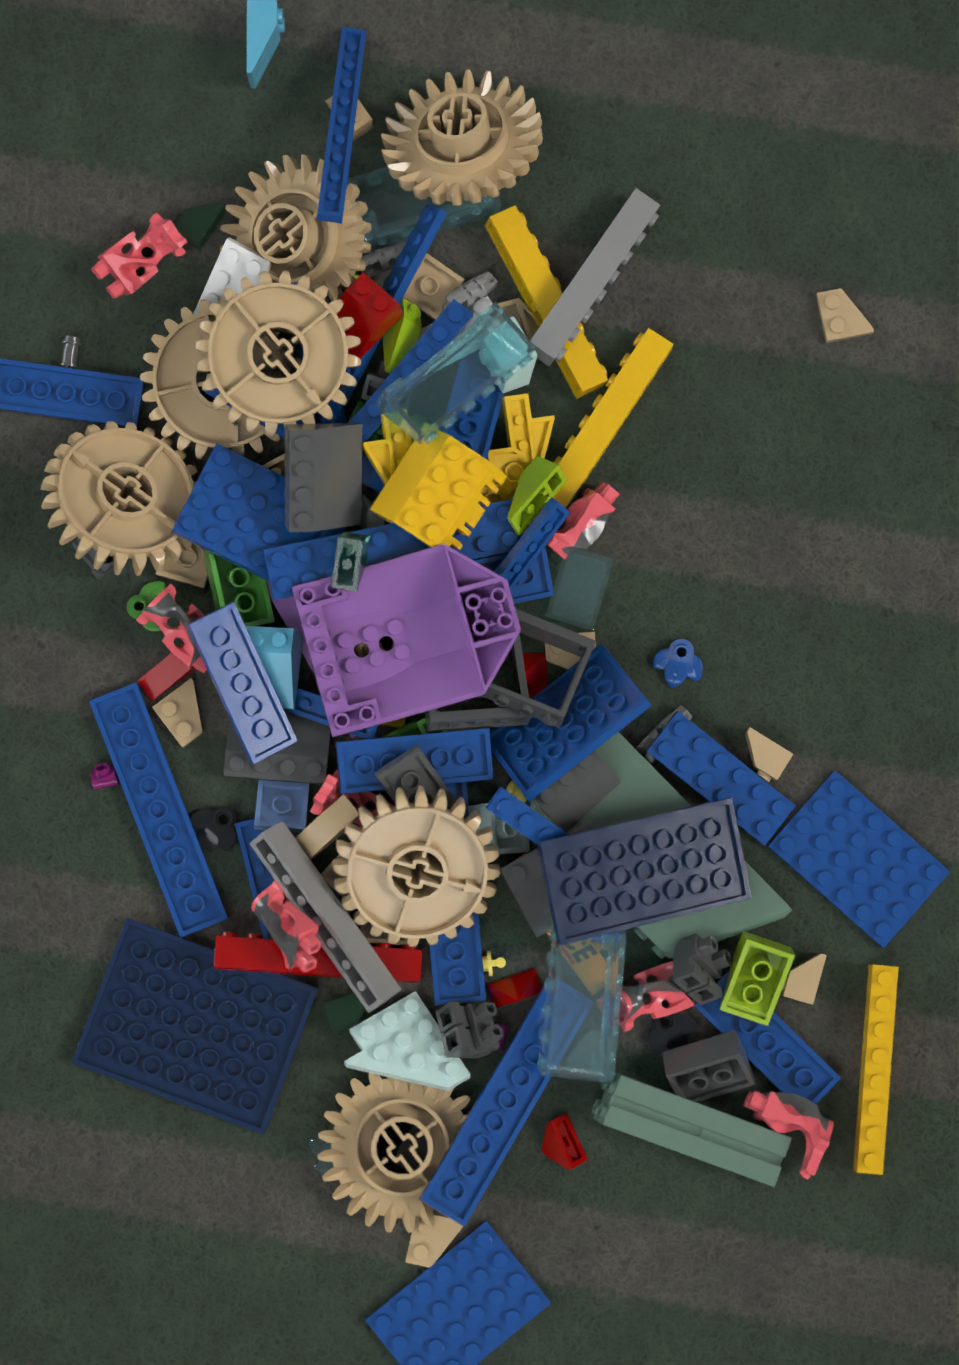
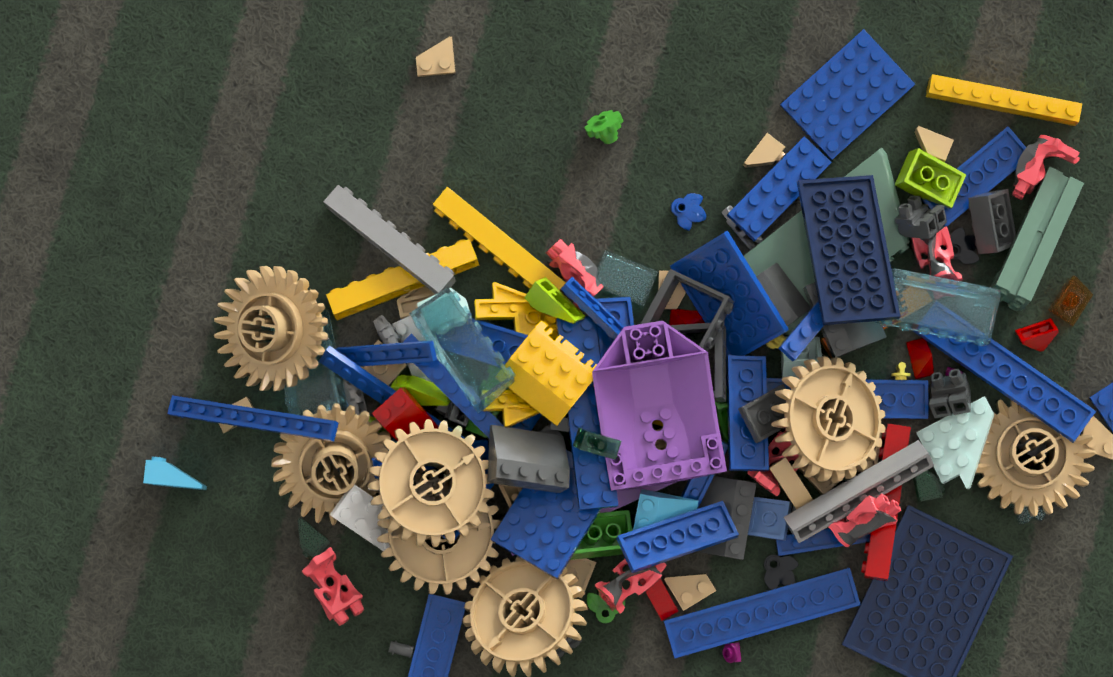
camera: 85 degrees left, 0 degrees up
none -> blue plate [335,340,437,367]
none -> bright green plant [585,110,623,144]
none -> clear orange slope [1048,275,1093,326]

